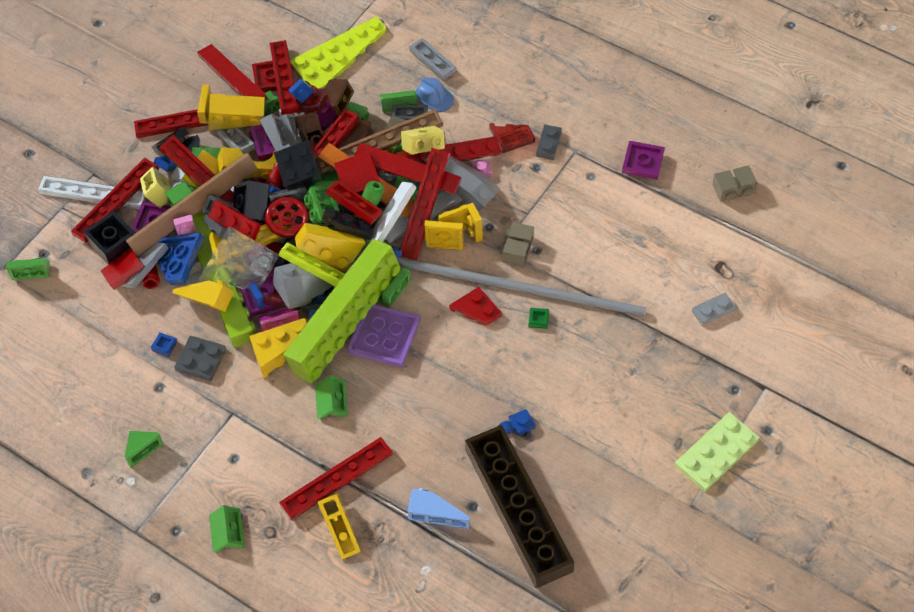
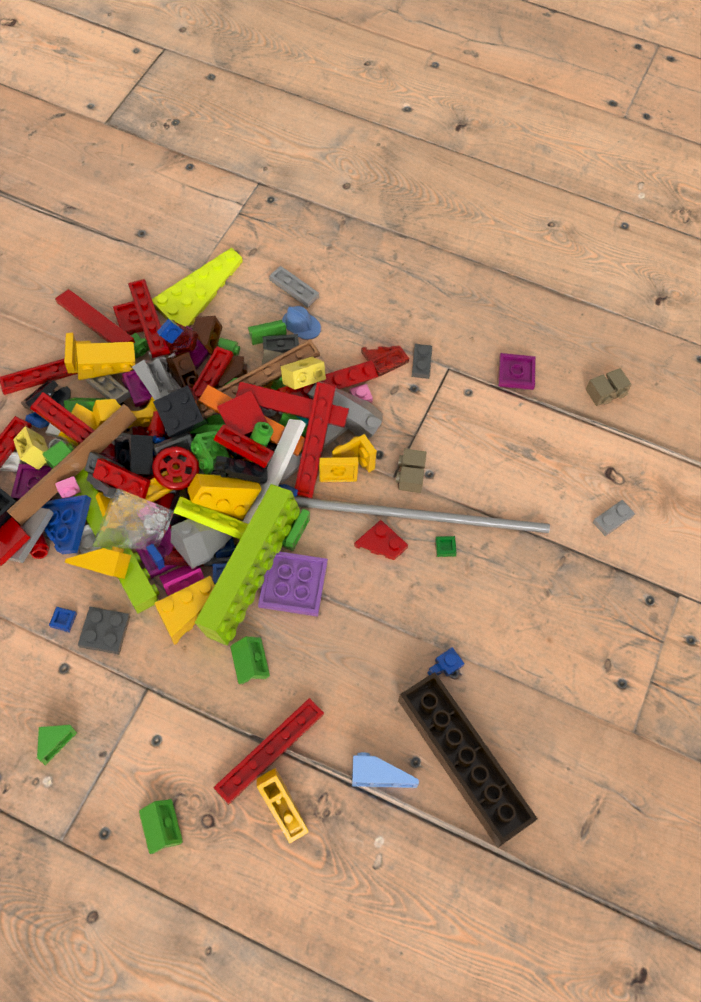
camera: 15 degrees left, 5 degrees up
yellowish green plate [674,412,760,492] -> none

